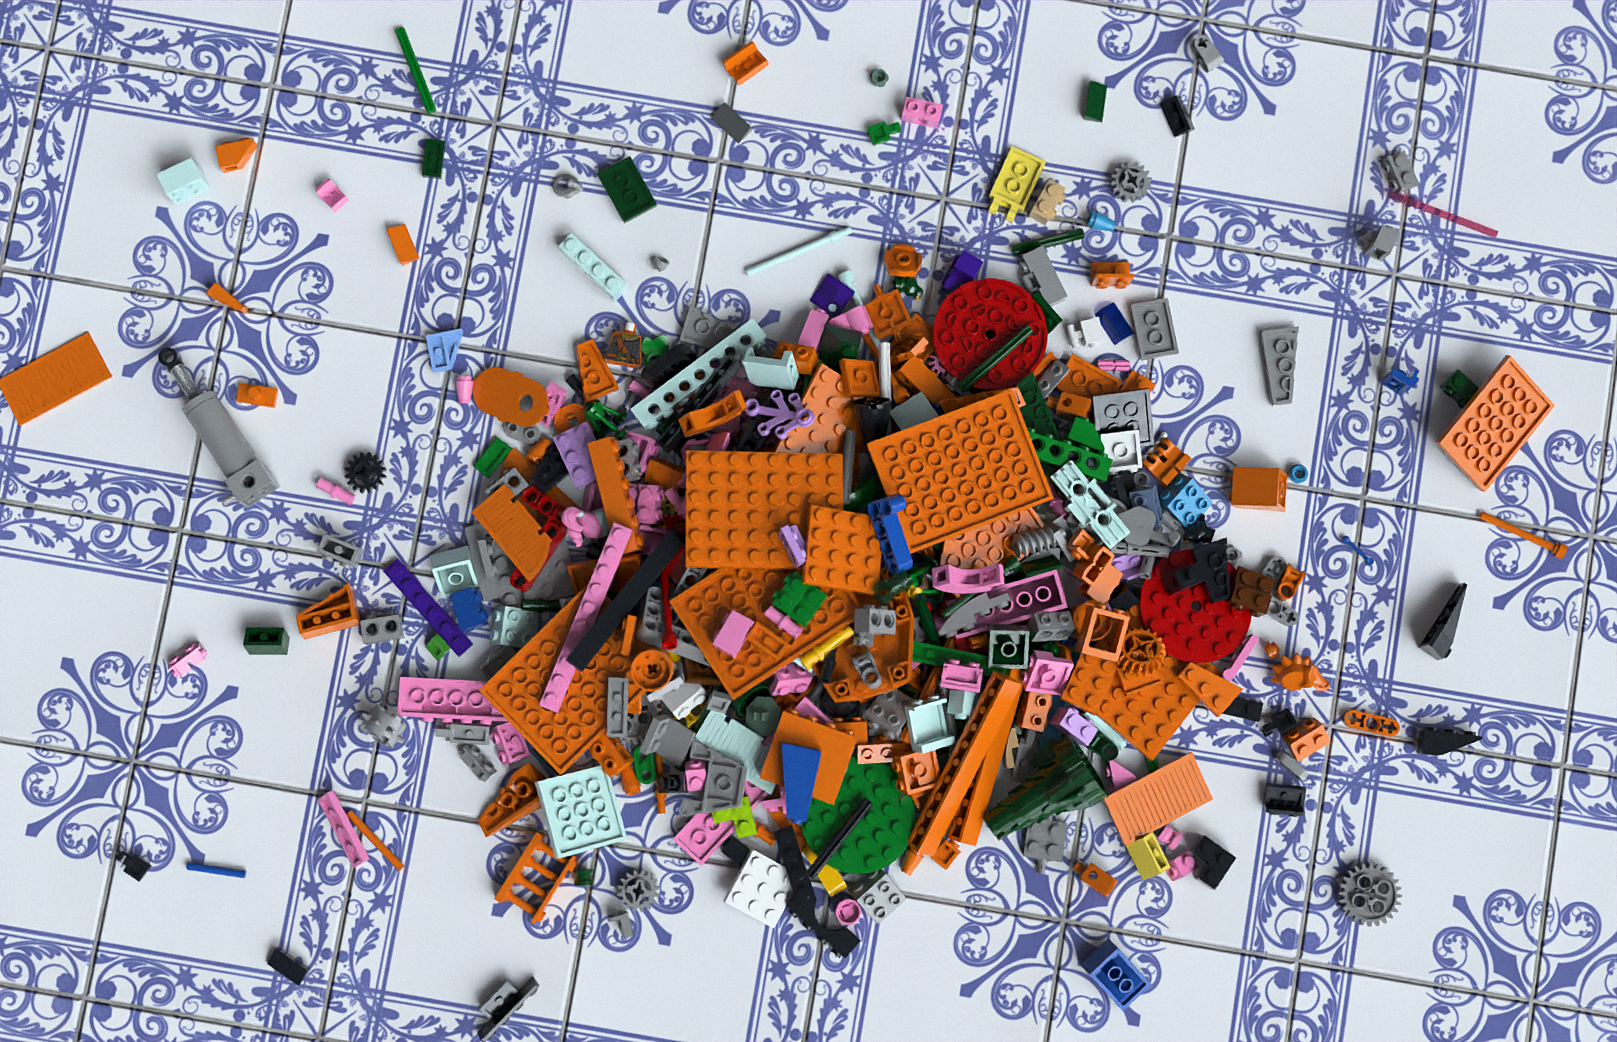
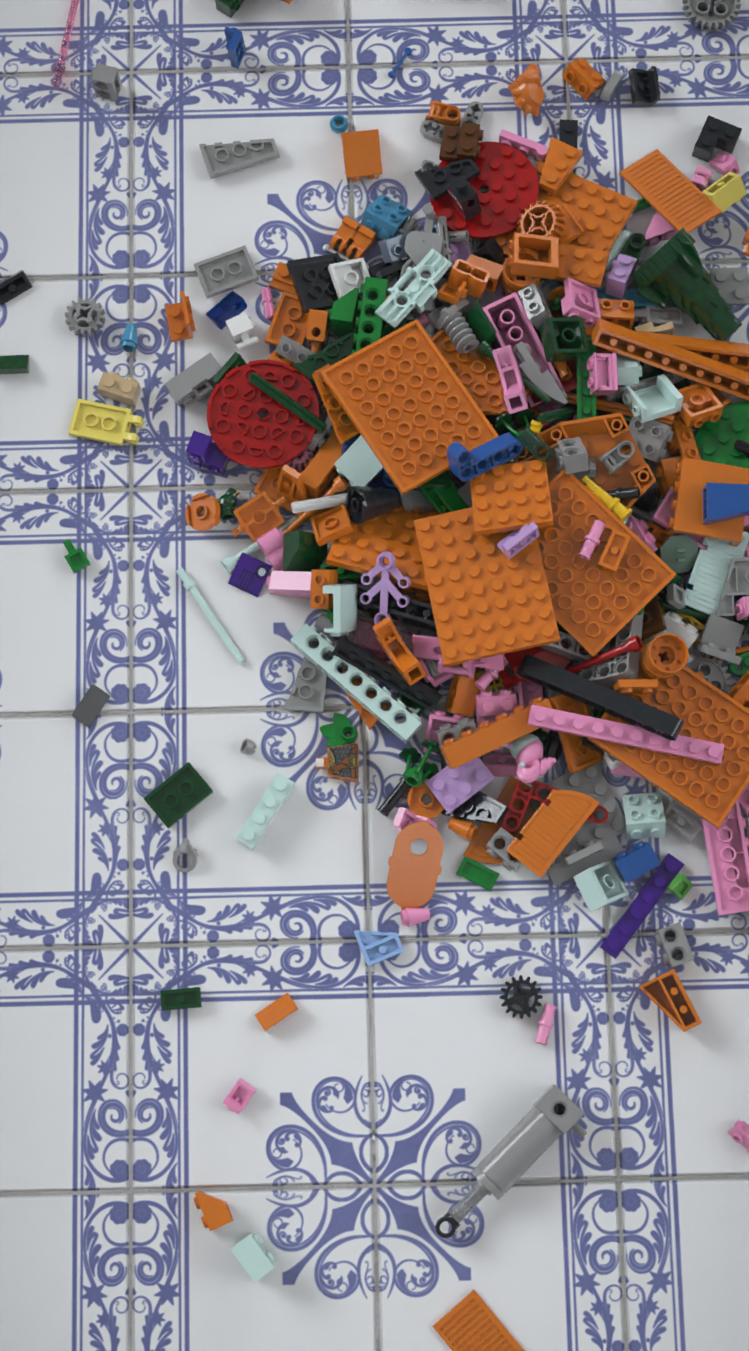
camera: 95 degrees left, 5 degrees down
orange slope [206,283,248,314] -> none
orange tile [236,383,279,408] -> none
dark green brick [243,627,290,655] -> none
light grey brick [317,534,364,569] -> none
green axle [395,27,436,114] -> none
light grey plate [503,422,541,445] -> none
dark green pin [521,598,561,614] -> none
orange wing [575,339,619,404] -> none
light grey plate [607,677,629,737] -> none
bright pink pin [628,379,667,408] -> none
black beam [641,344,696,388] -> none
bright pink brick [712,610,754,659] -> none
orange bracket [723,41,769,86] -> none
green plate [771,572,828,628] -> none
light grey axle [843,430,856,505] -> none
sand green plate [870,69,889,87] -> none
bright pink brick [901,97,943,129] -> none
dark green axle [1011,228,1085,256] -> none
light grey plate [1132,470,1150,488] -> none
black animal [1183,514,1216,544] -> none
black plate [1261,708,1298,737] -> none
orange plate [1263,641,1281,659] -> none
orange beam [1342,710,1400,737] -> none
light grey bracket [1382,151,1420,194] -> none

